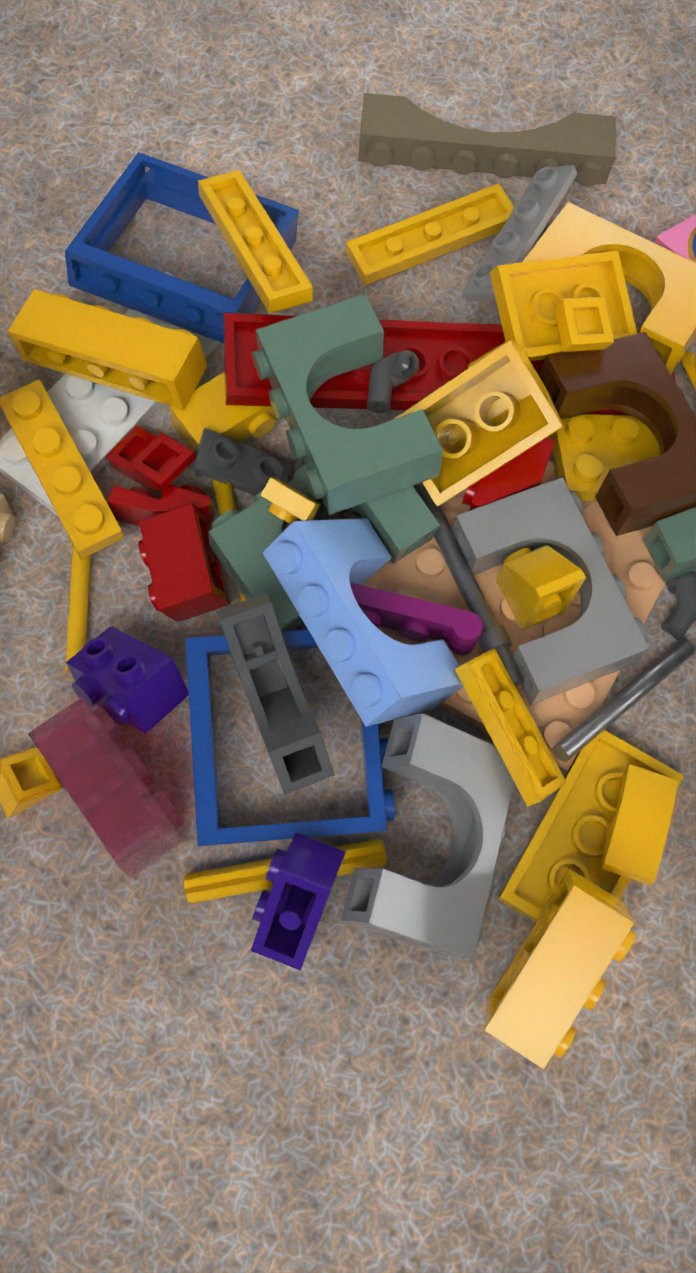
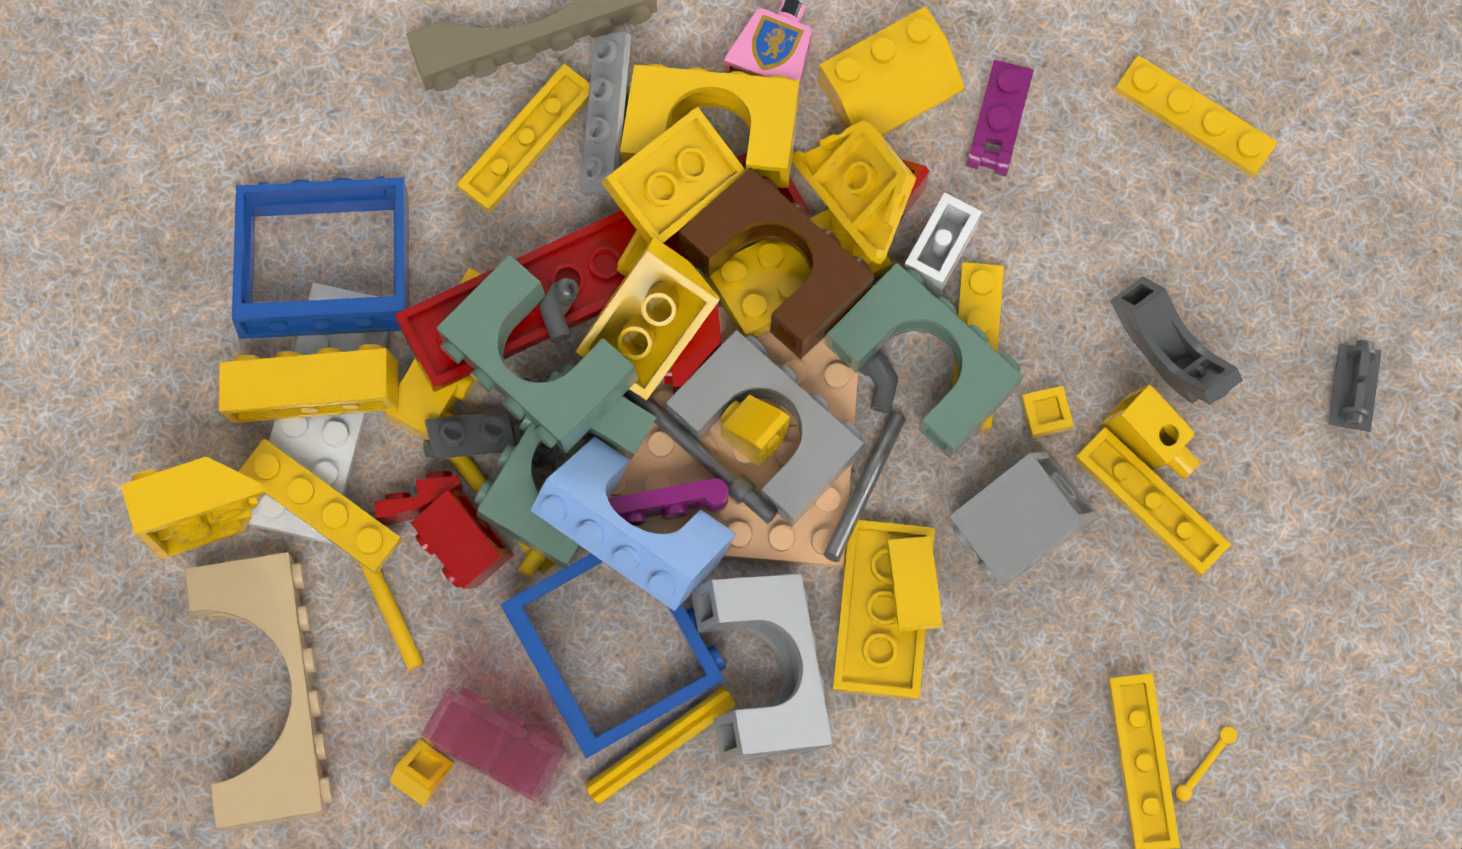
camera: 20 degrees left, 5 degrees up
dark purple brick [66,626,189,734] -> none
red slope [105,425,196,491] -> none
yellow plate [198,170,313,314] -> none
dark grey arch [216,593,335,795] -> none
dark purple brick [250,832,345,971] -> none
yellow plate [260,478,321,524] -> none
yellow tile [455,648,566,807] -> none
yellow brick [484,868,636,1069] -> none
yellow plate [554,297,614,352] -> none

